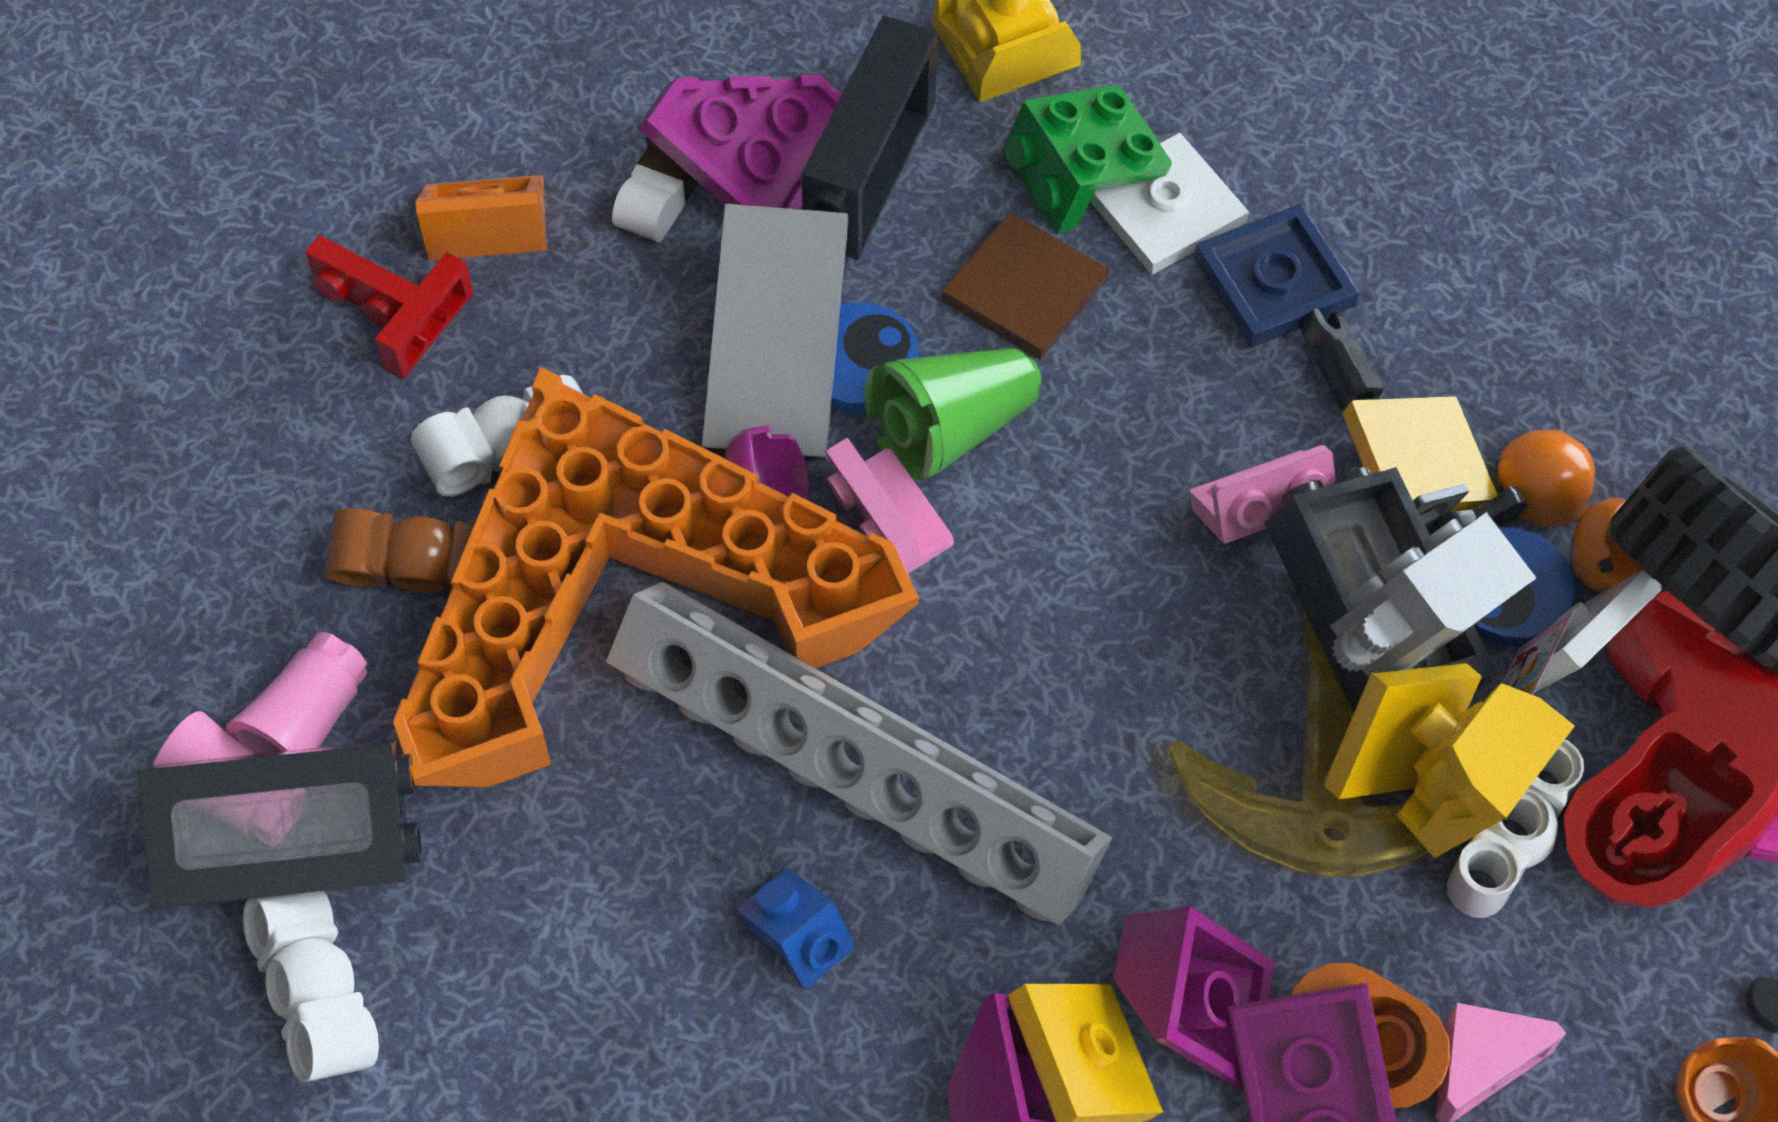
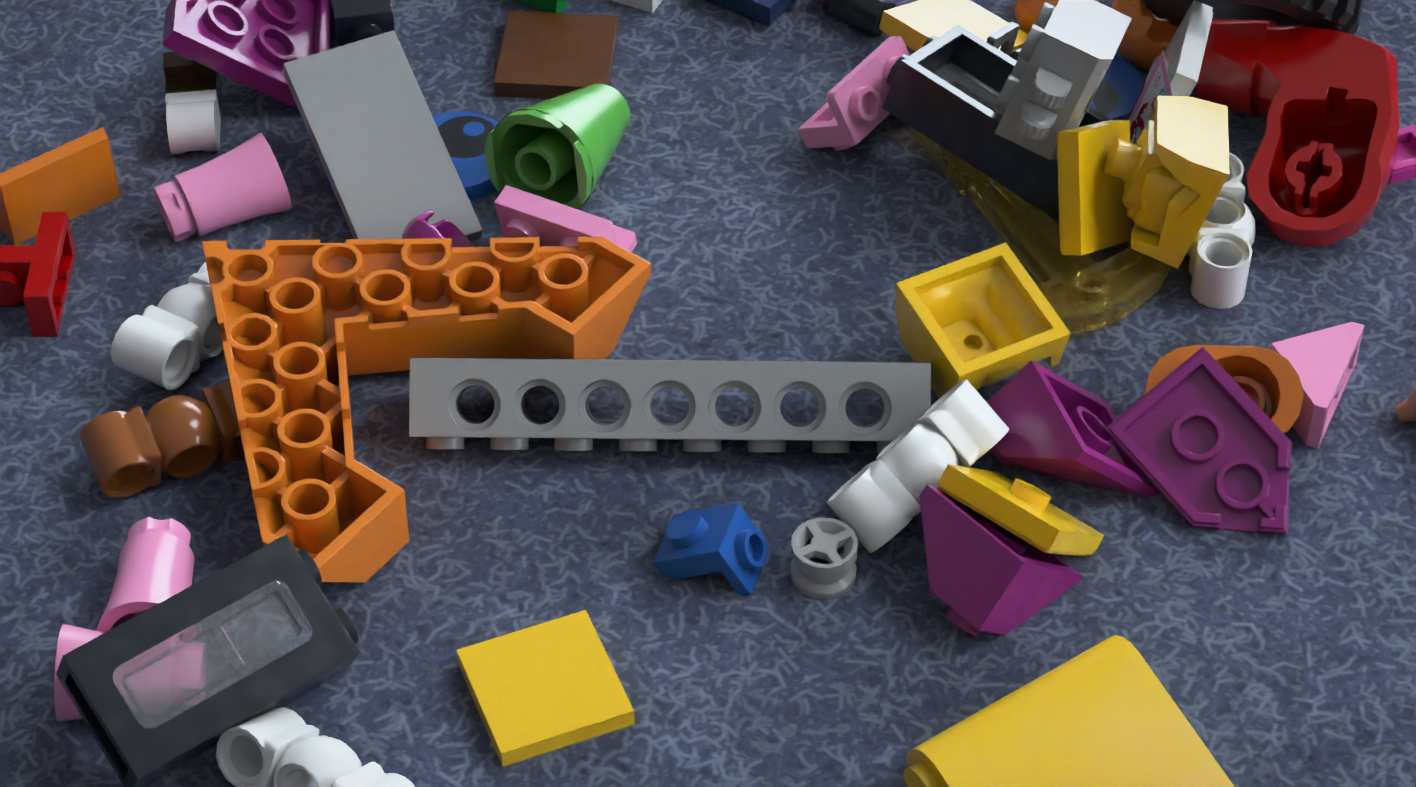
camera: 30 degrees left, 15 degrees down
none -> bright pink plant [153,133,292,242]
none -> yellow tile [456,610,635,767]
none -> light grey wheel [790,517,858,599]
none -> white piece [826,379,1009,553]
none -> yellow brick [895,243,1071,398]

